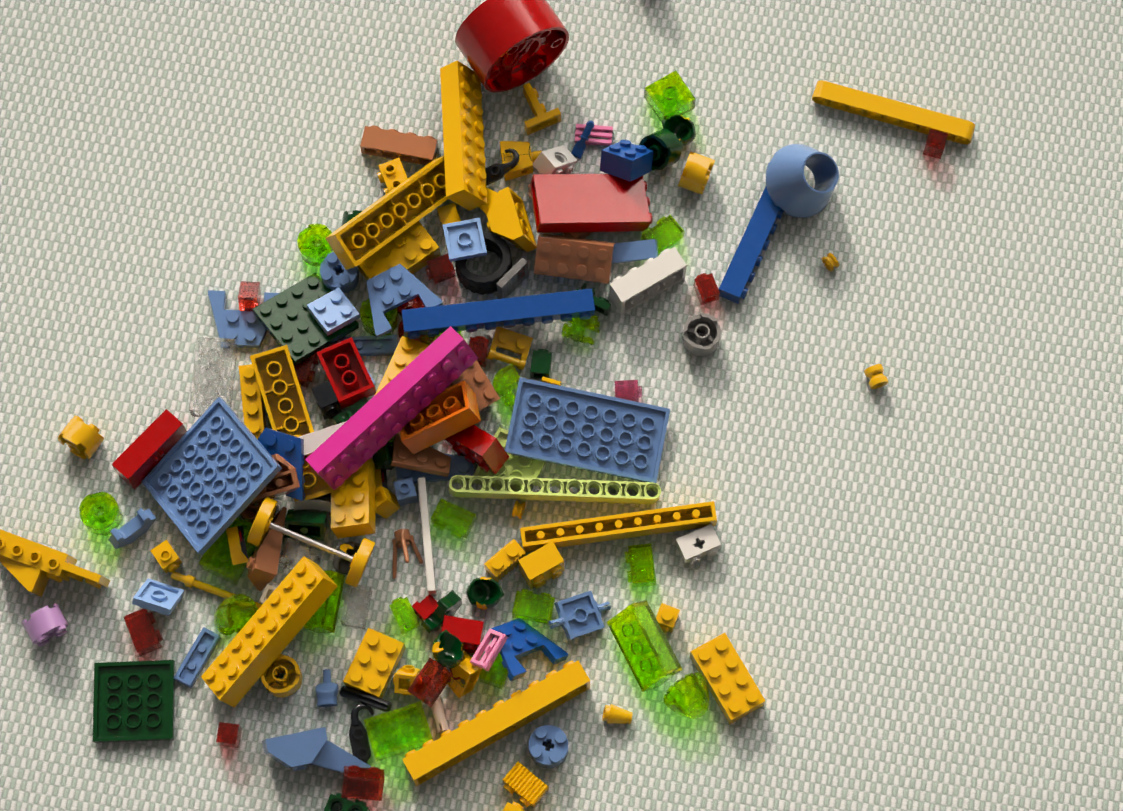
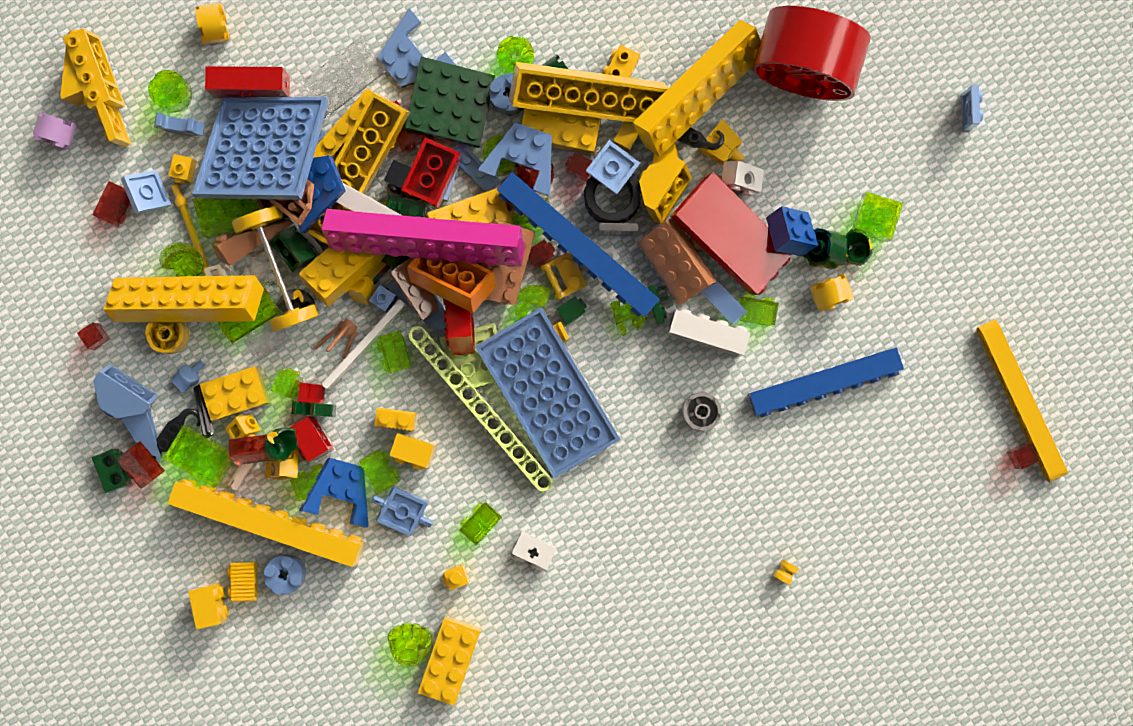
camera: 50 degrees right, 15 degrees up
dark green plate [93,660,175,743] -> none
medium blue tile [174,627,221,689] -> none
yellow sticker [226,525,248,565] -> none
clear red brick [238,281,261,311] -> none
light blue plate [307,288,360,336] -> none
nougat brick [360,125,438,165] -> none
dark green hair [466,577,504,610] -> none
bright pink tile [470,629,508,671] -> none
yellow bush [512,500,526,519] -> none
yellow brick [520,501,717,552] -> none
yellow bracket [523,82,561,135] -> none
blue piece [571,120,594,159] -> none
bright pink tile [575,124,613,146] -> none
yellow cone [602,704,633,724] -> none
clear neon green brick [607,600,683,692] -> none
clear pink brick [614,380,642,402] -> none
clear red brick [693,273,720,305] -> none
medium blue cone [766,144,839,218] -> none
yellow bush [822,253,839,272] -> none

